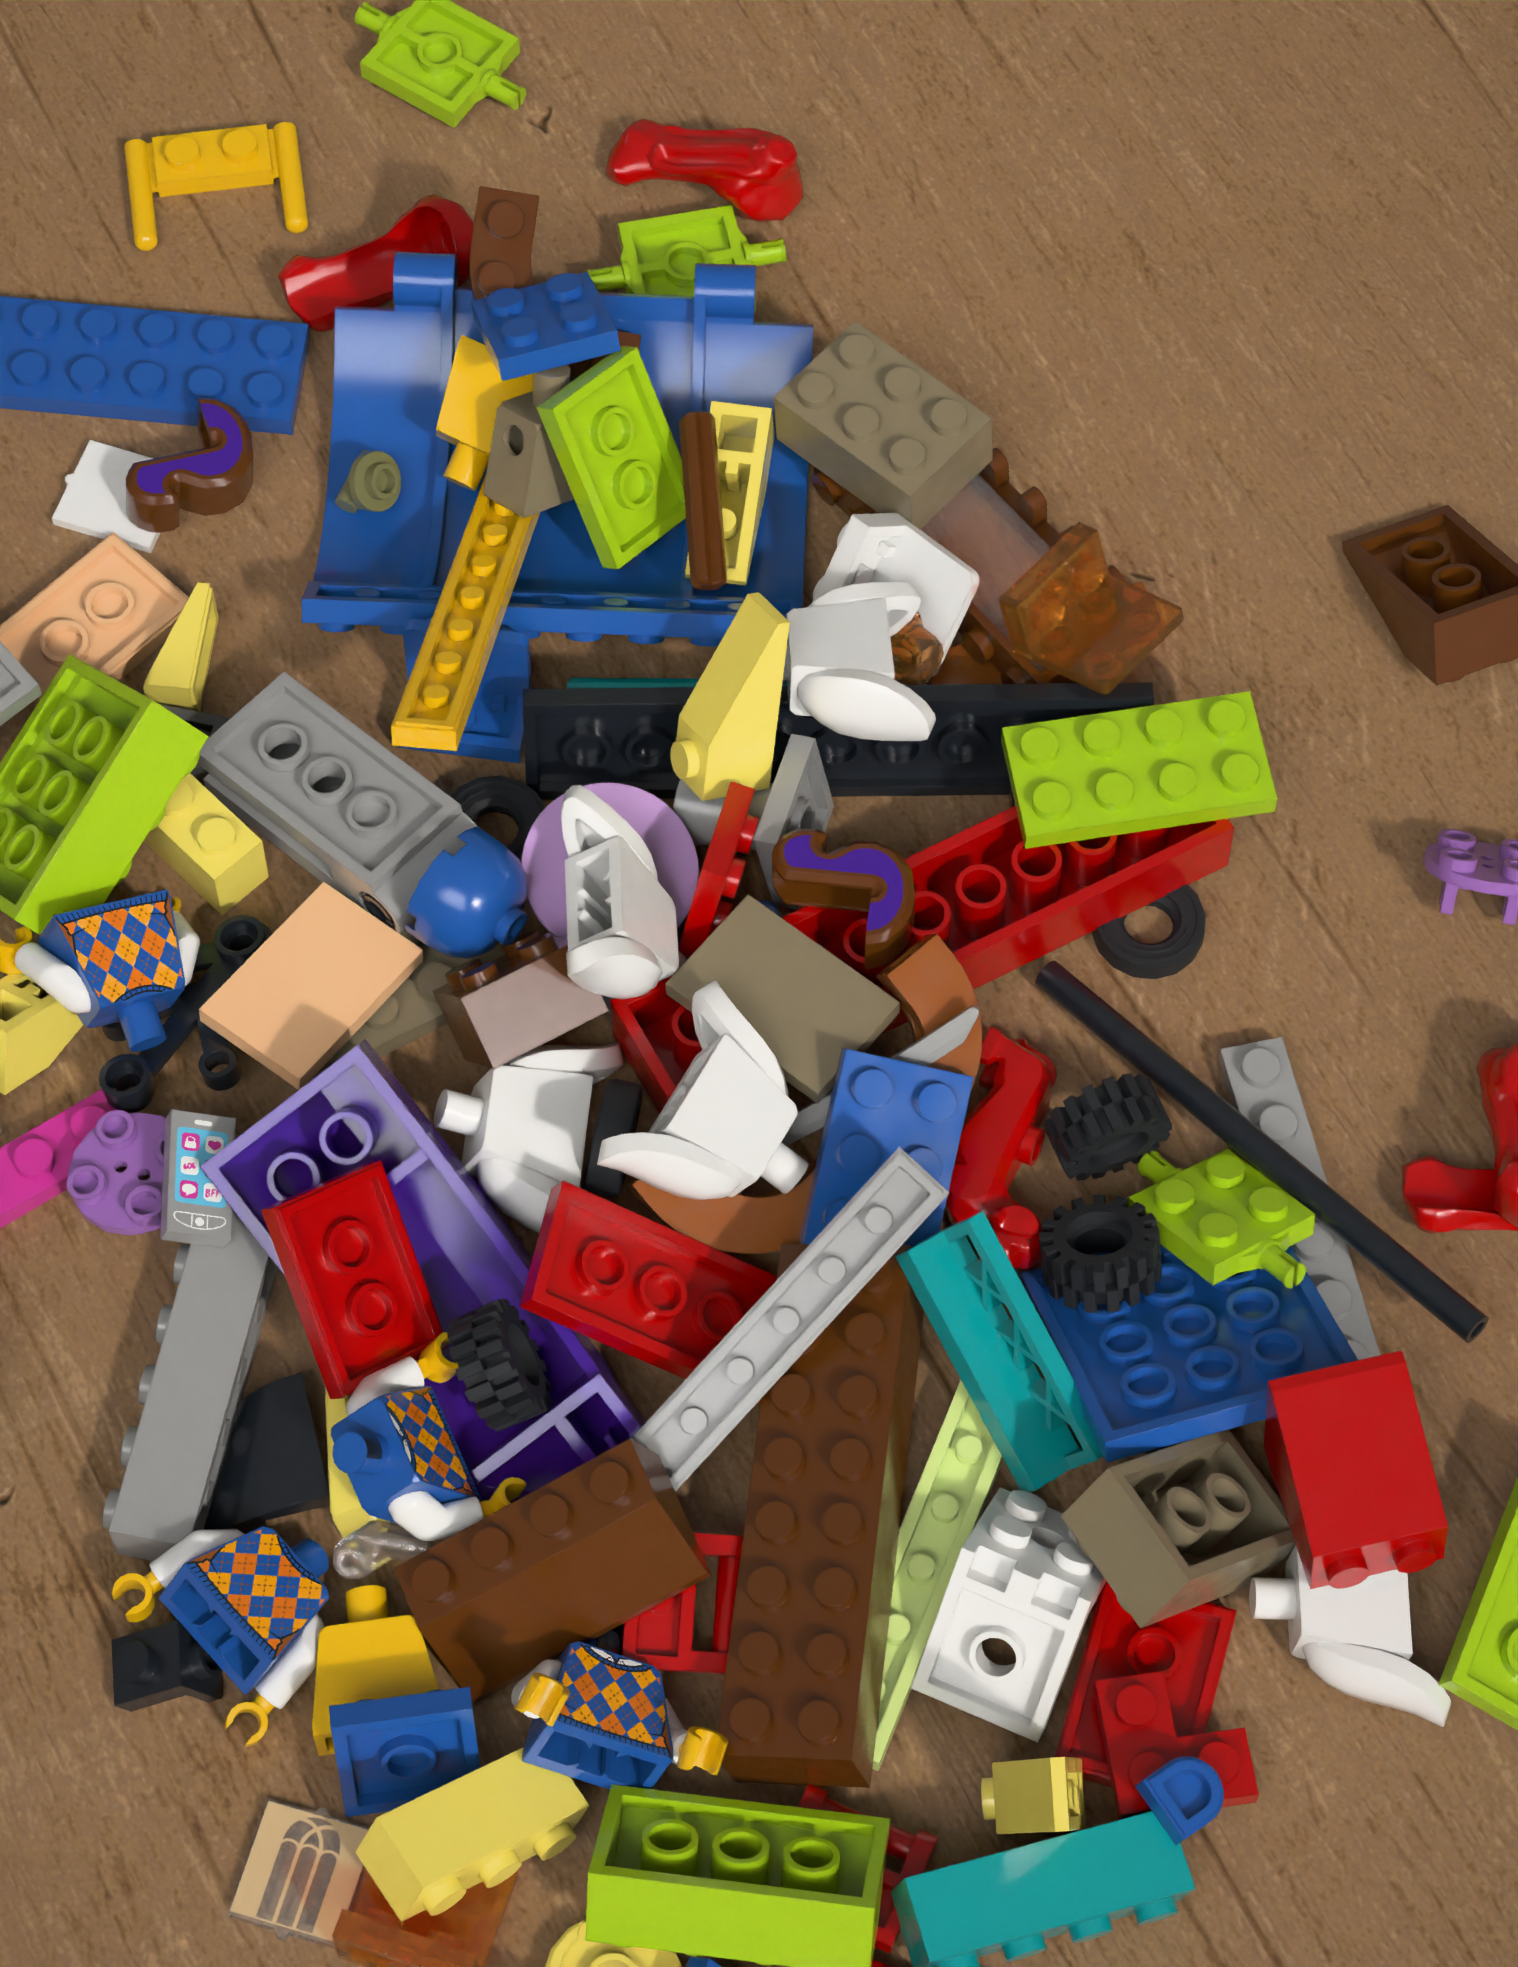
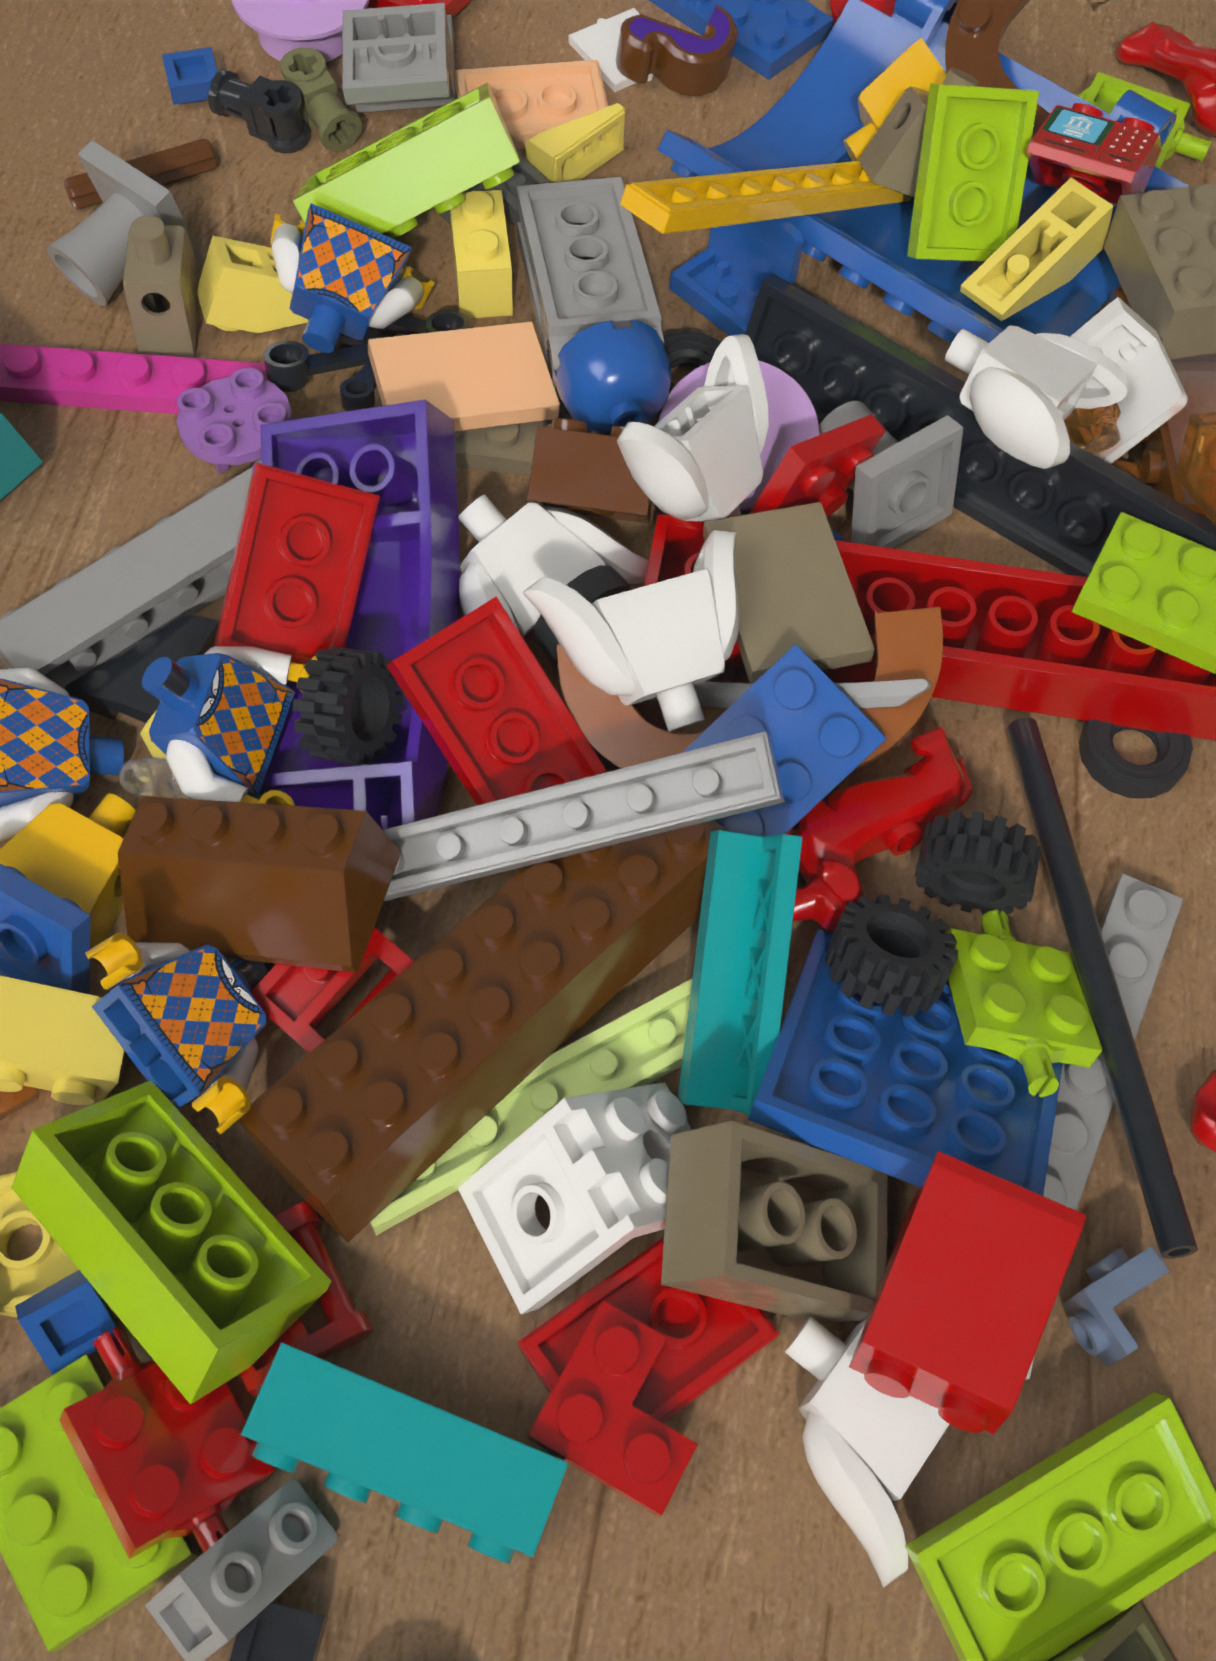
camera: 35 degrees right, 0 degrees up
tile [160,1109,236,1248] -> none
olive plate [335,450,401,513] -> none
blue plate [471,272,621,381] -> none
light yellow slope [670,592,790,801] -> none
reddish brown axle [679,411,727,591] -> none
reddish brown animal [772,829,915,969] -> none
light yellow slope [981,1757,1086,1834] -> none
blue tile [1135,1757,1224,1845] -> none
none -> red slope [1026,103,1161,207]
none -> sand blue bracket [1063,1246,1169,1367]

